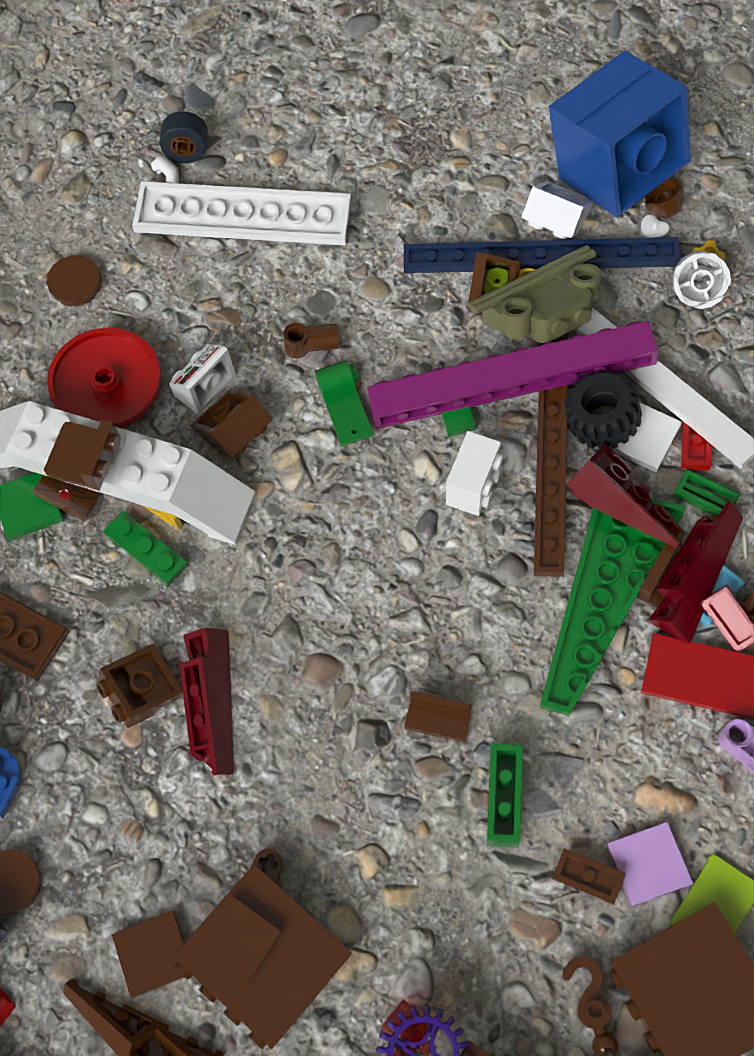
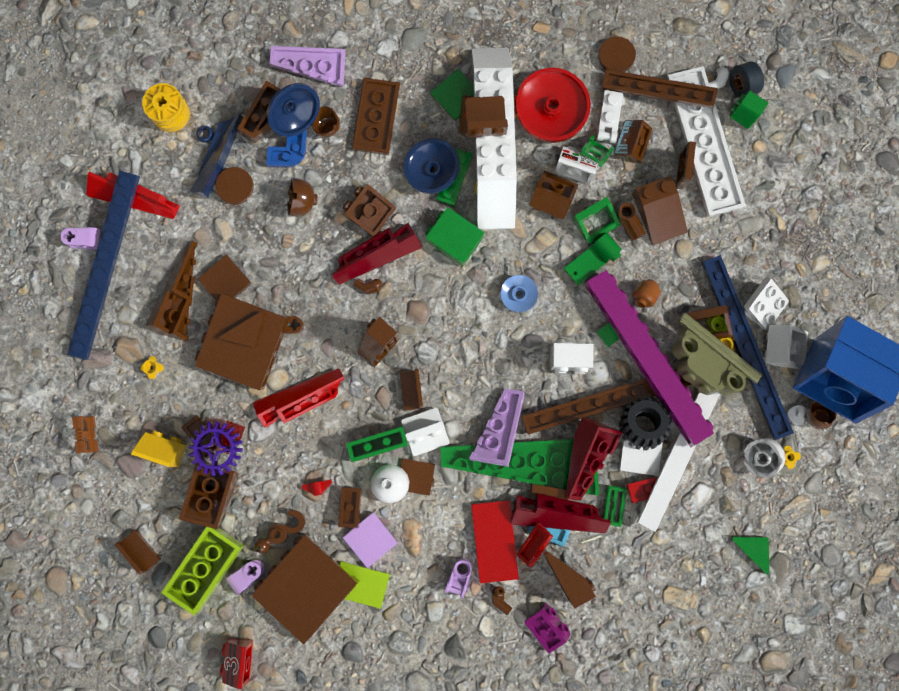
camera: 60 degrees right, 15 degrees up
none -> red wedge [253,369,344,428]
none -> reddish brown cylinder [287,178,318,217]
none -> red piece [302,479,332,496]
none -> reddish brown arm [353,278,383,295]
none -> reddish brown wedge [358,317,400,368]
none -> white cylinder [370,464,410,503]
none -> reddish brown piece [401,458,435,496]
none -> white bracket [402,408,450,456]
none -> dark blue dish [403,138,460,194]
none -> green brick [425,207,485,267]
none -> lavender wing [469,389,525,467]
none -> medium blue dish [500,275,538,313]
none -> green tile [572,197,620,244]
none -> green piece [580,135,614,167]
none -> white plate [597,90,623,143]
none -> reddish brown plate [602,69,718,109]
none -> reddish brown panel [614,120,653,163]
none -> reddish brown slope [632,175,688,246]
none -> dark orange head [632,279,661,308]
none -> reddish brown tile [676,141,696,189]
none -> green brick [730,91,769,129]
none -> white plate [744,277,789,331]

